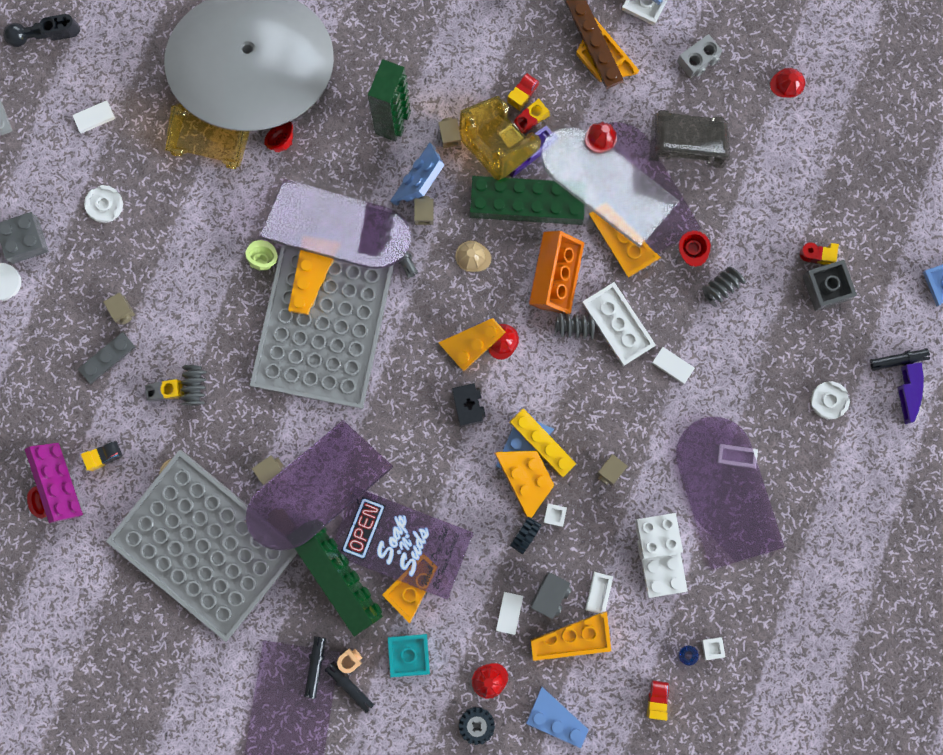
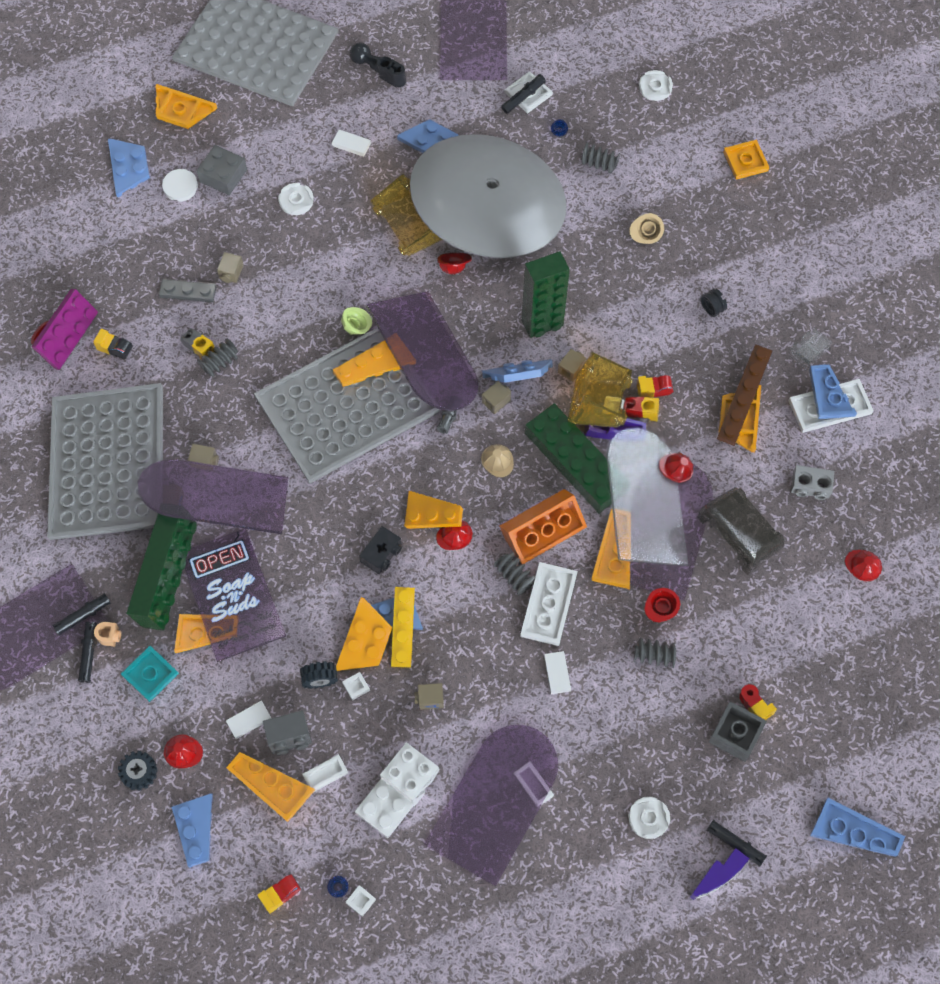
camera: 50 degrees right, 15 degrees down
none -> medium blue wing [397,119,458,153]

